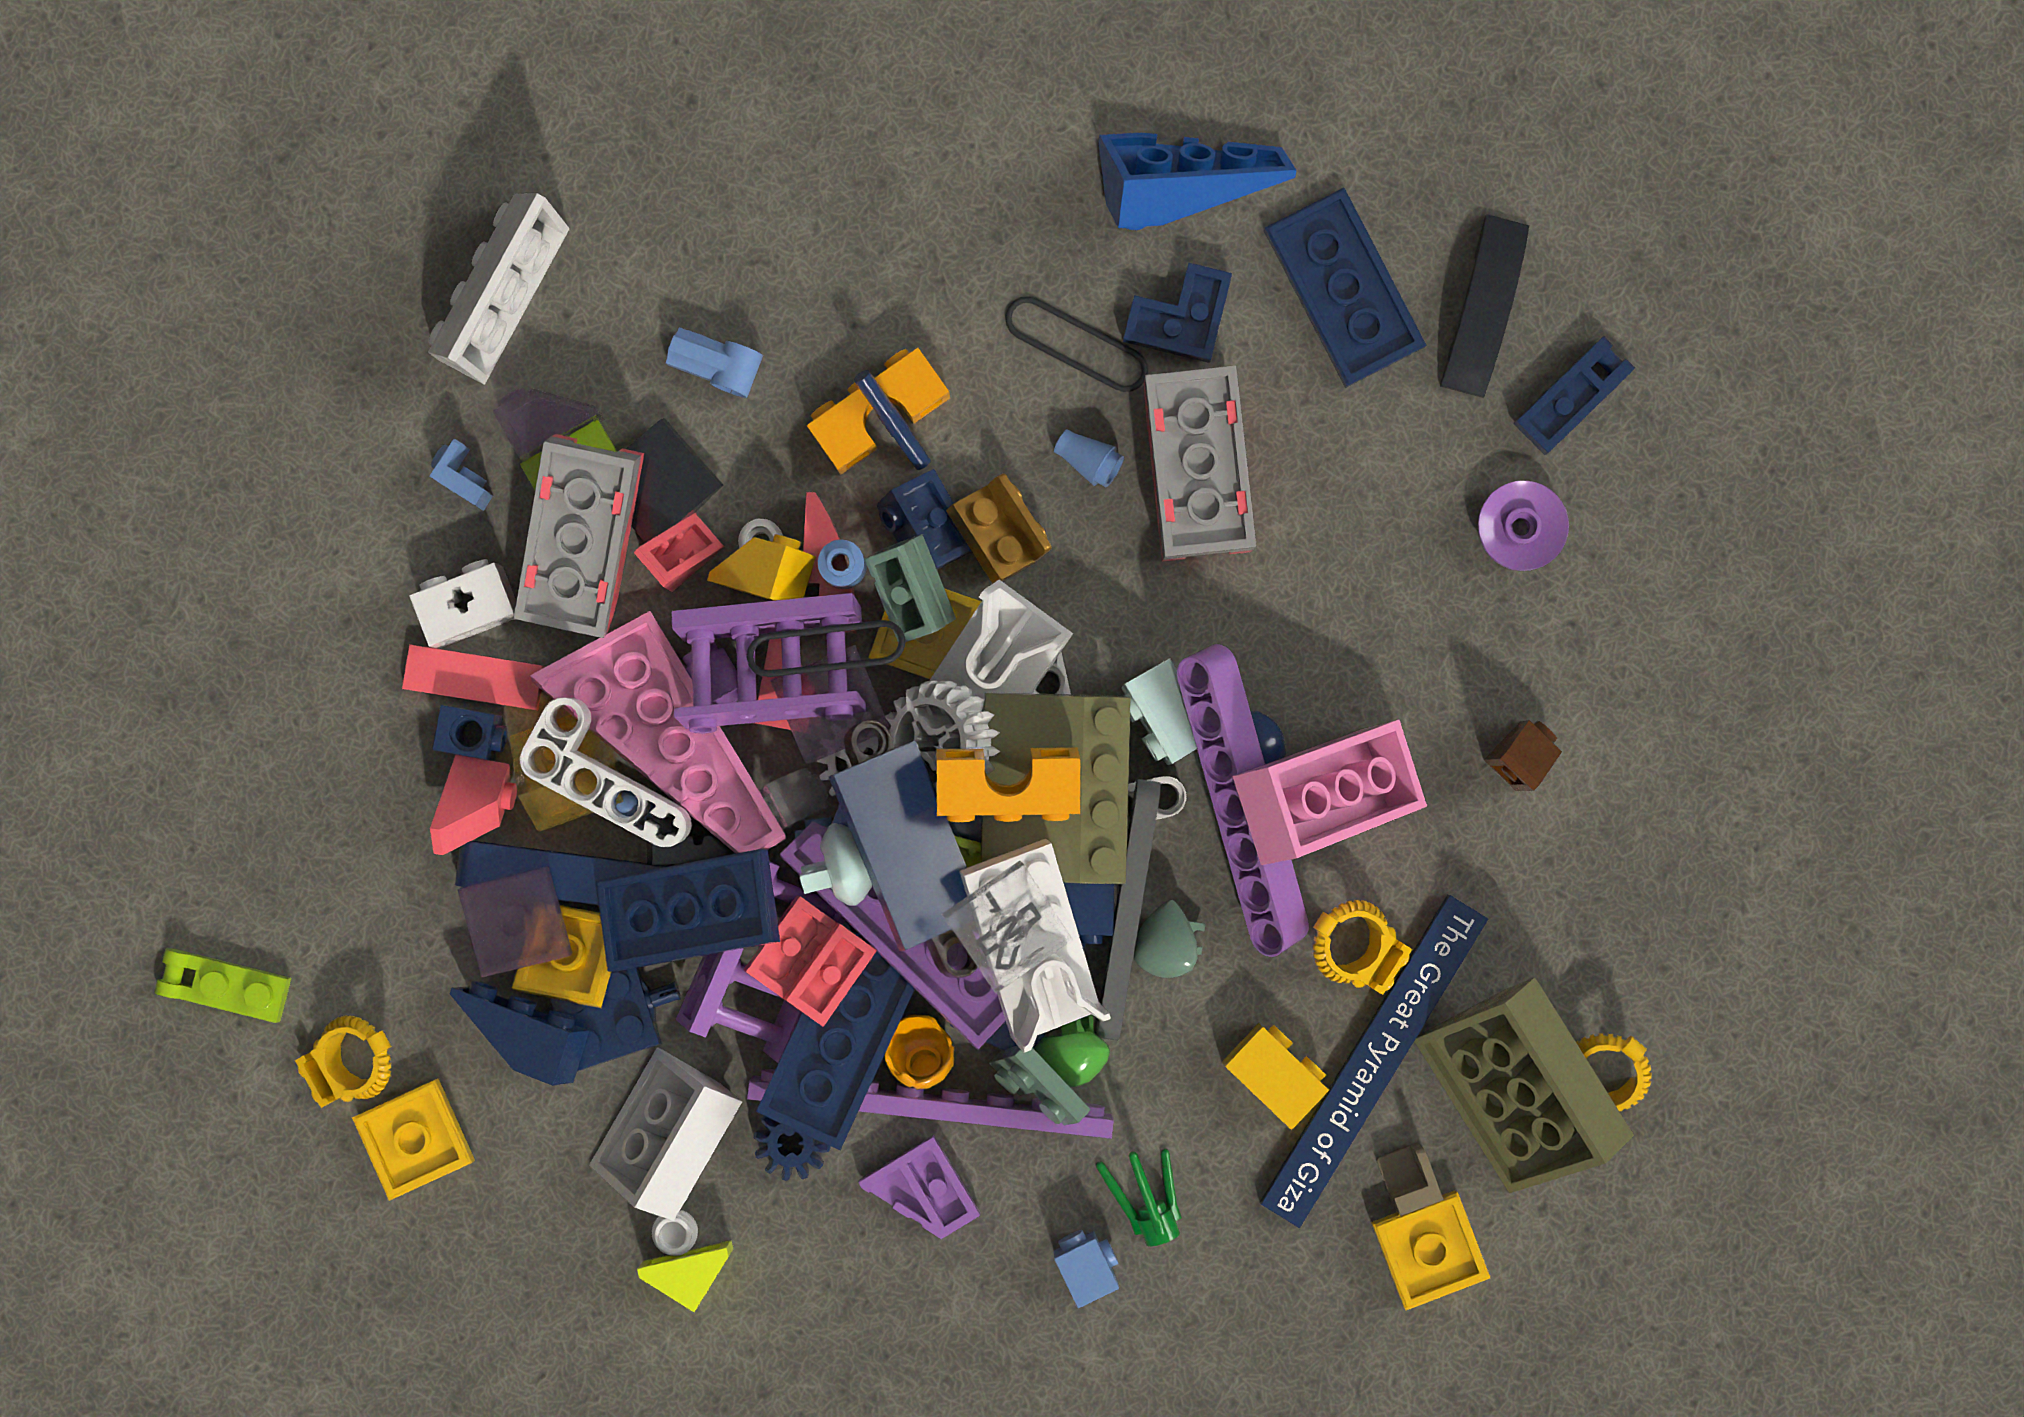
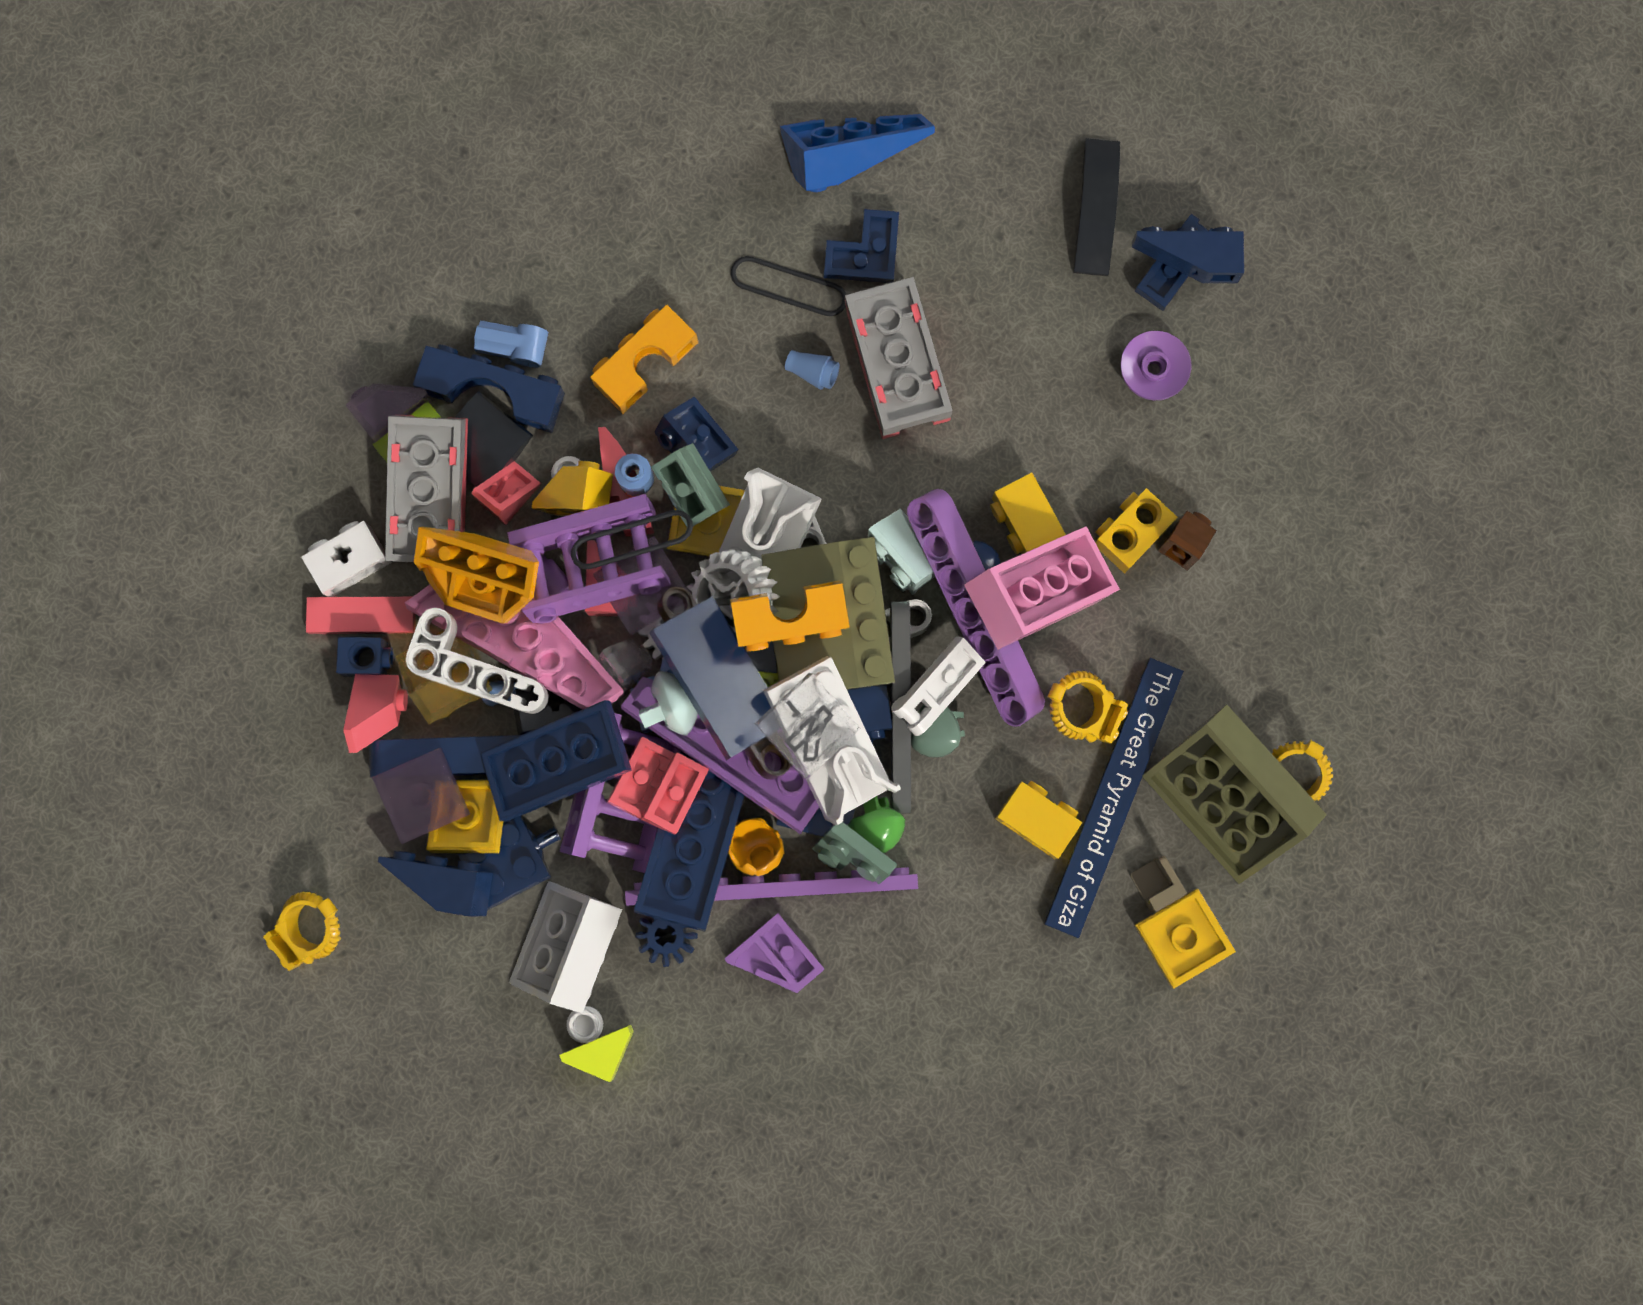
camera: 10 degrees left, 5 degrees down
lime plate [154,948,291,1023] -> none
yellow plate [352,1078,475,1201] -> none
white slope [428,193,570,385] -> none
medium blue bracket [430,439,493,511] -> none
dark blue piece [854,370,931,470] -> none
pearl gold bracket [946,473,1052,584] -> none
medium blue brick [1054,1230,1119,1308] -> none
green plant [1096,1149,1182,1247] -> none
dark blue tile [1263,188,1427,388] -> none
none -> dark blue arch [413,344,565,433]
none -> light orange wedge [413,527,539,624]
none -> white plate [891,636,986,736]
none -> yellow brick [990,473,1066,554]
none -> yellow brick [1095,488,1178,574]
none -> dark blue slope [1132,226,1244,283]

